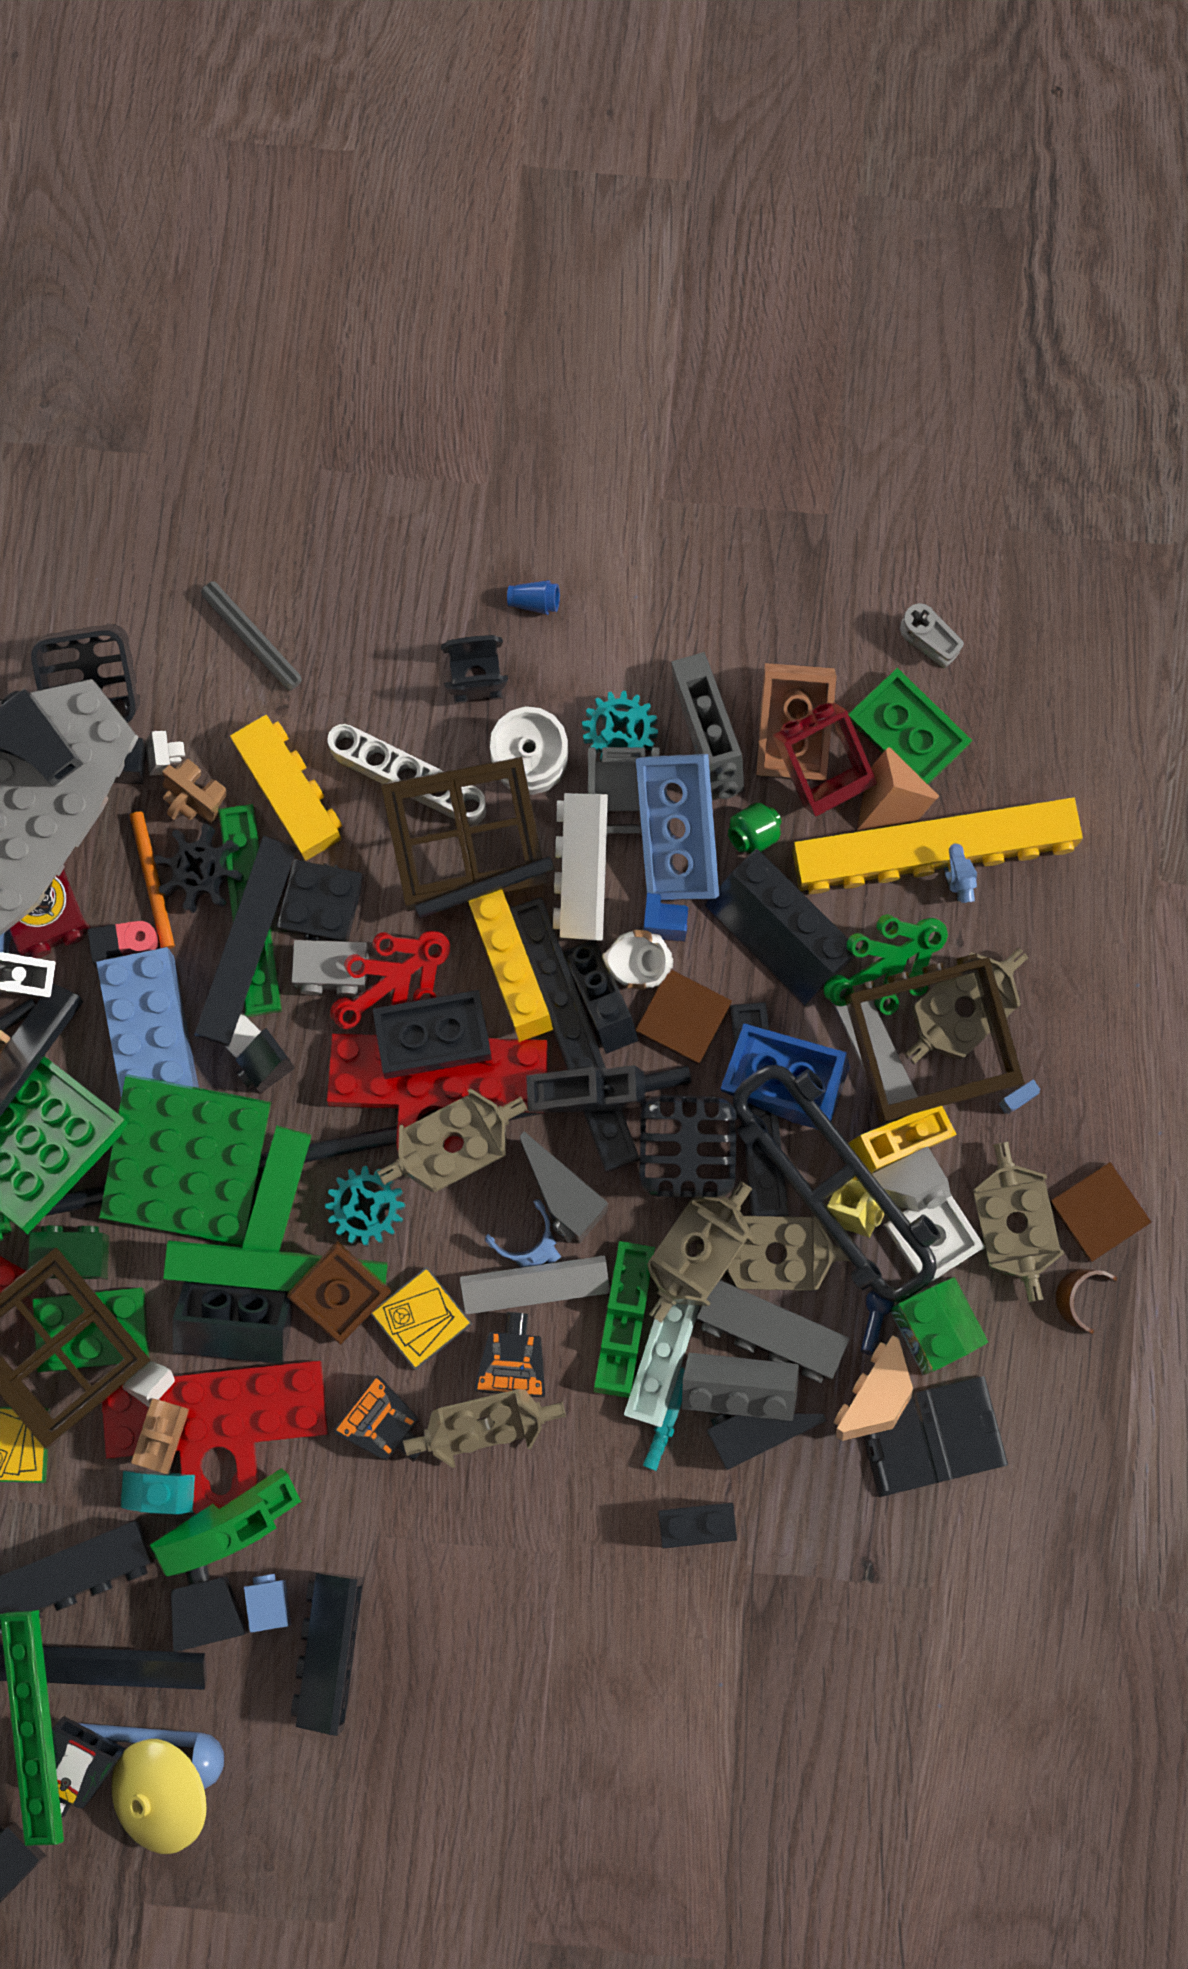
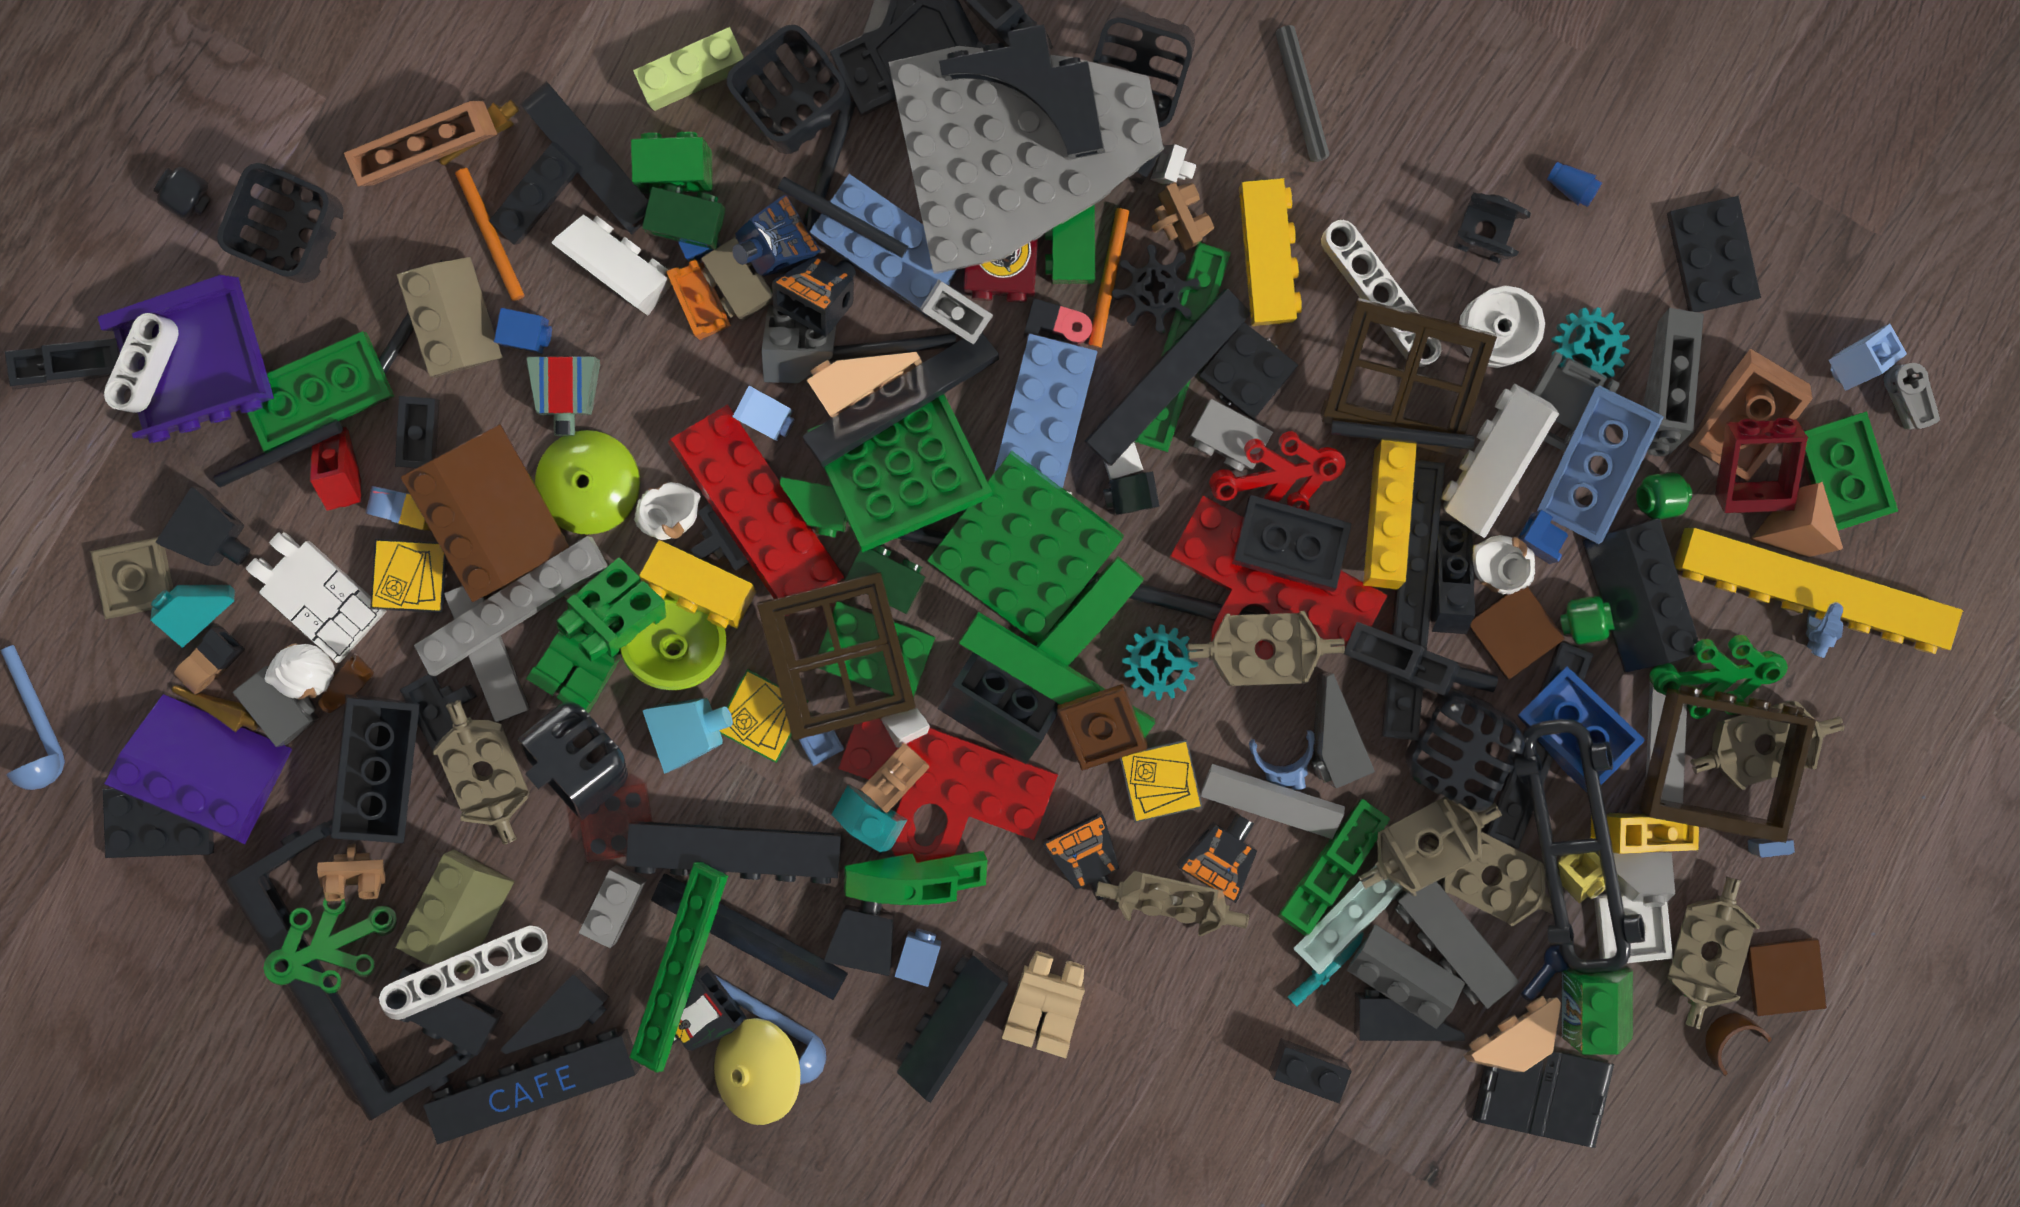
camera: 25 degrees right, 10 degrees up
none -> medium blue tile [799,730,845,766]
none -> tan hips [1002,951,1085,1058]
none -> green brick [1045,204,1095,284]
none -> green head [1560,596,1614,645]
none -> black plate [1667,196,1761,313]
none -> light blue slope [1829,324,1907,391]

